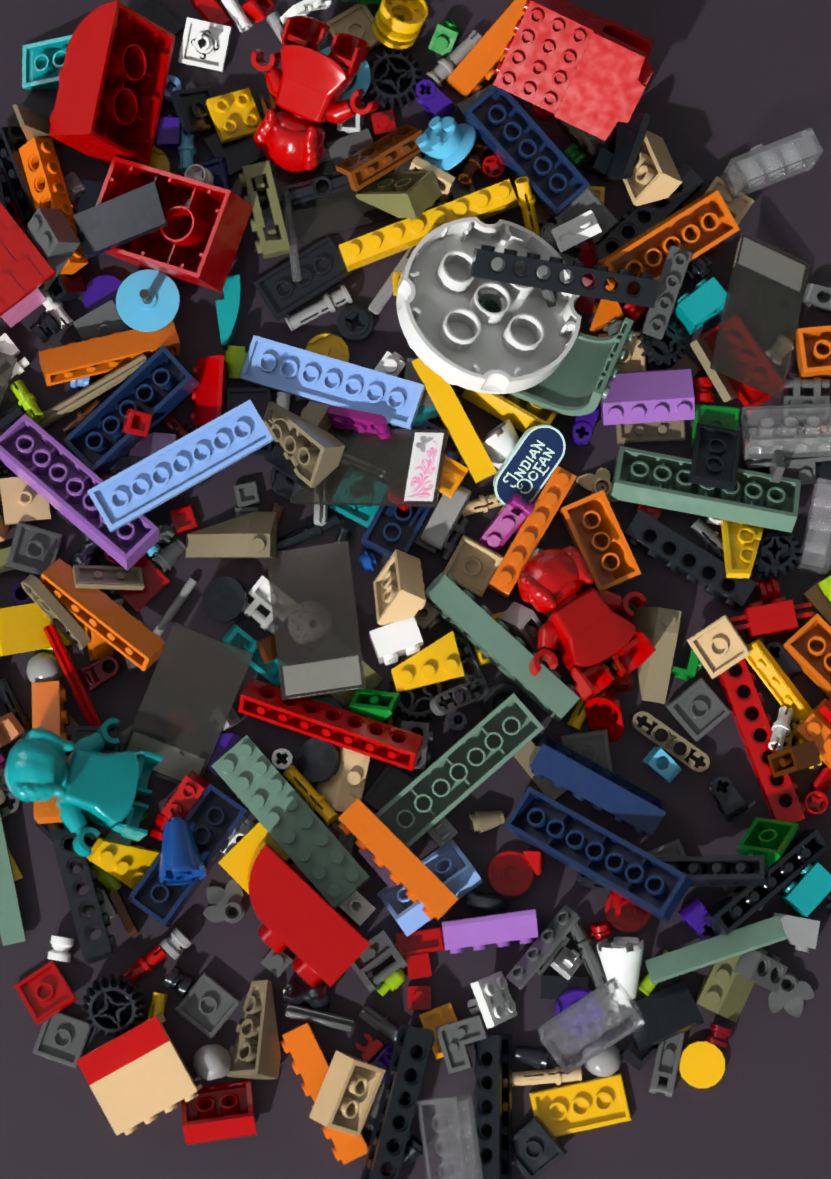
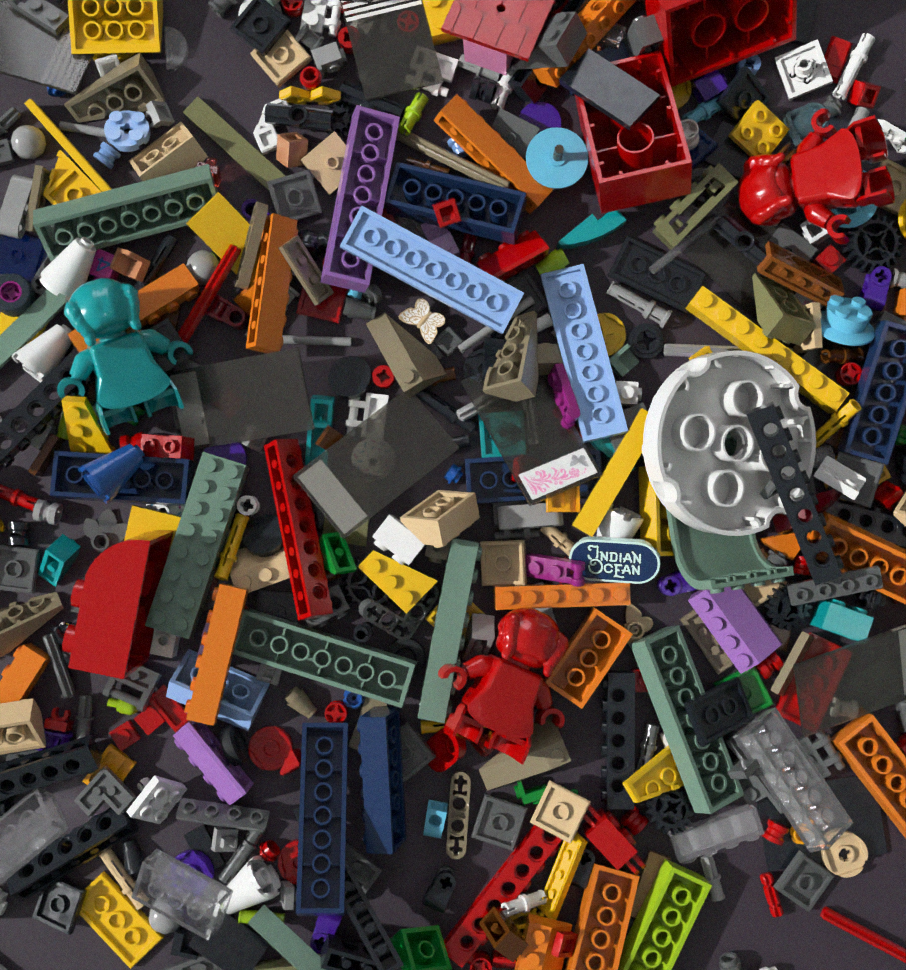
camera: 70 degrees right, 5 degrees up
red tile [169,505,198,534] -> none
none -> white cone [11,324,72,383]
none -> teal slope [38,534,81,587]
none -> light grey tile [280,881,297,910]
none -> red wheel [324,700,348,723]
none -> blue plate [343,690,365,709]
none -> red wheel [372,365,395,389]
none -> animal [399,298,445,345]
none -> light grey bar [457,296,535,353]
none -> light grey axle [458,54,501,82]
none -> sand green panel [609,343,639,379]
none -> dark grey brick [623,14,664,57]
none -> clear light blue piece [783,102,828,146]
none -> dark grey plate [822,96,843,118]
none -> red tile [873,481,904,511]

